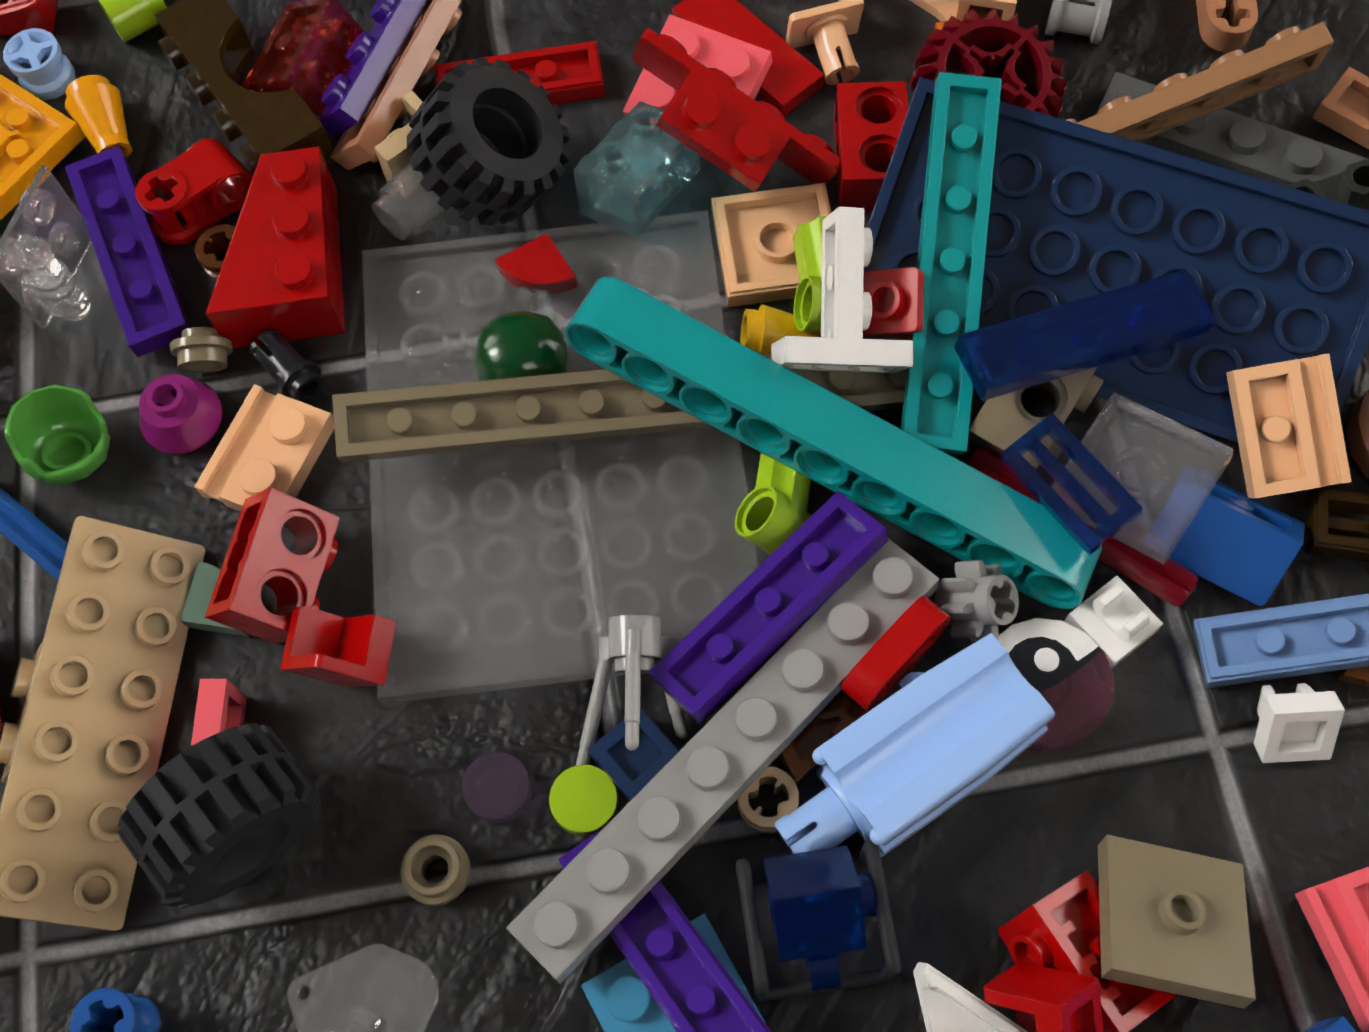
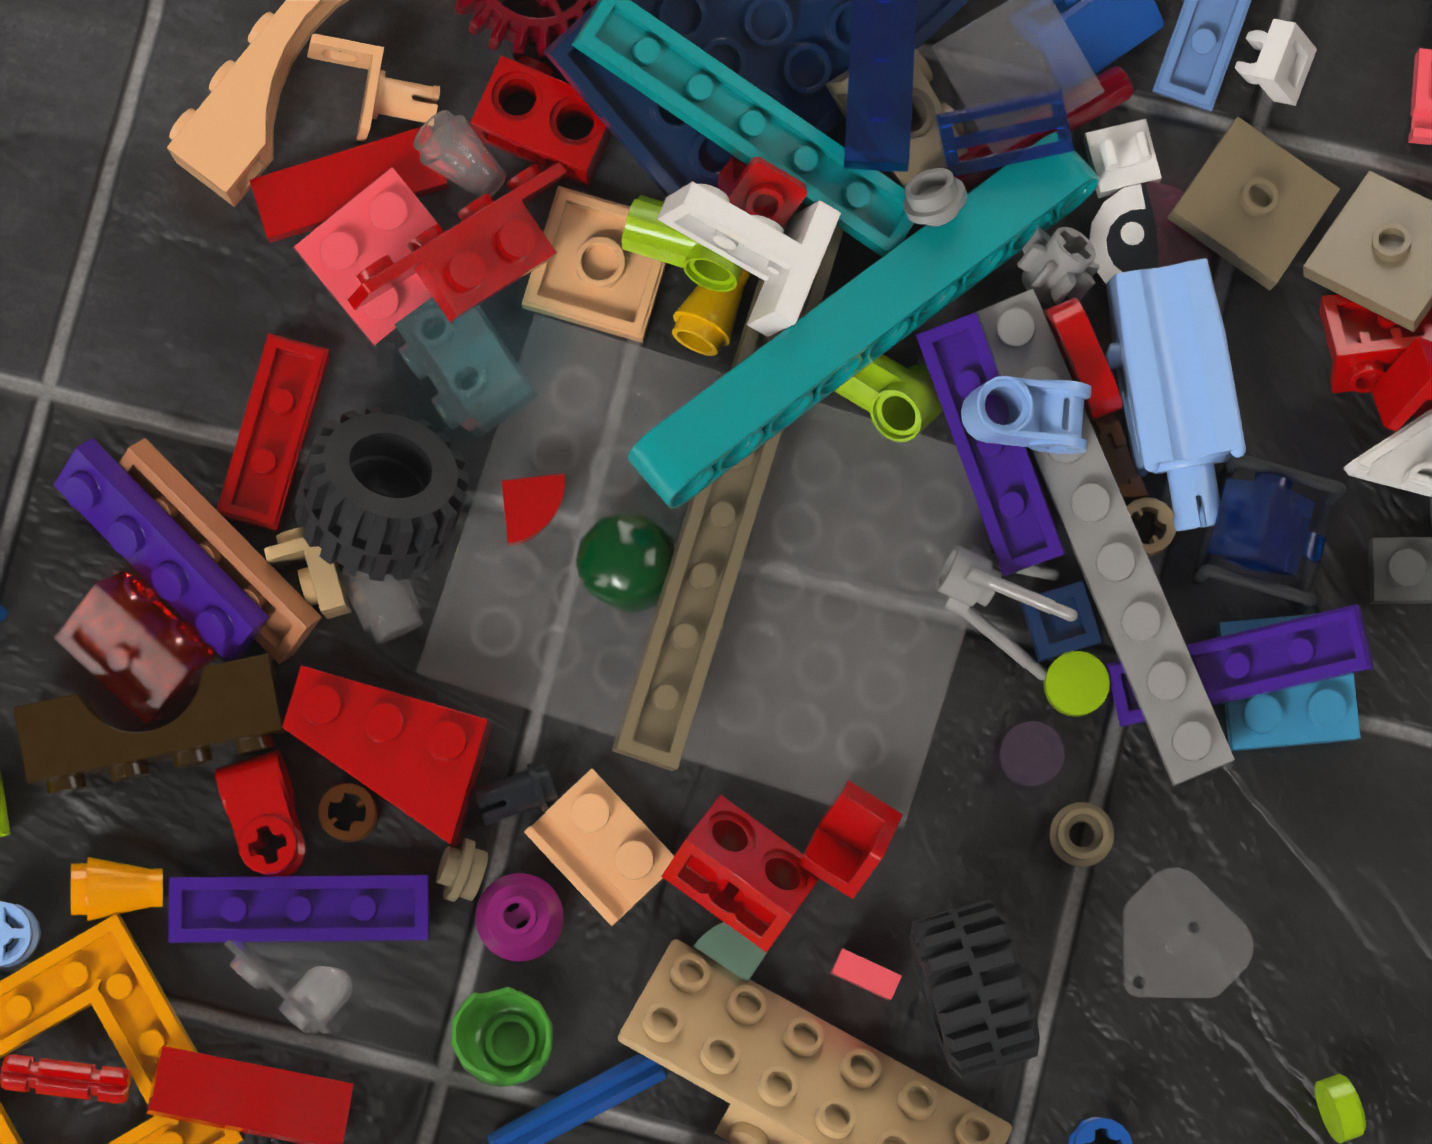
camera: 70 degrees left, 15 degrees up
none -> clear cone [414,110,506,198]
none -> light grey plate [903,168,968,226]
none -> light blue piece [961,376,1092,454]
none -> dark tan plate [1167,117,1340,291]

